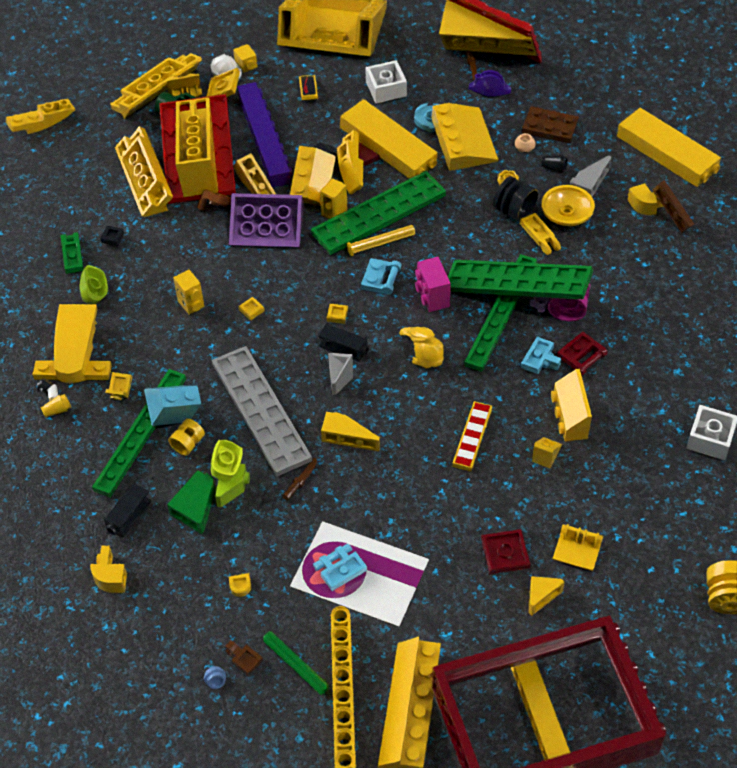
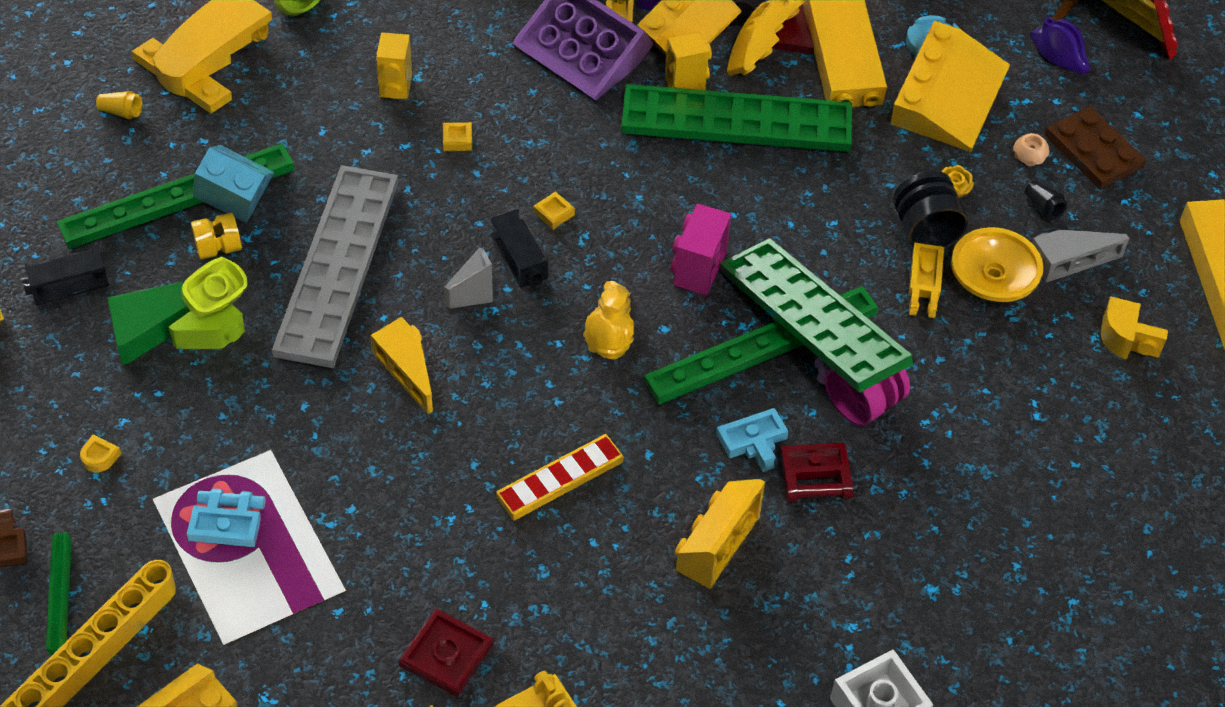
camera: 35 degrees right, 0 degrees up
arm [37,378,58,401] -> none
yellow bracket [105,372,133,400] -> none
reddish brown piece [282,458,317,501] -> none
yellow axle [347,225,415,256] -> none
medium azure plate [361,258,402,295] -> none
yellow slope [532,437,562,469] -> none
reddish brown tile [652,180,694,233] -> none

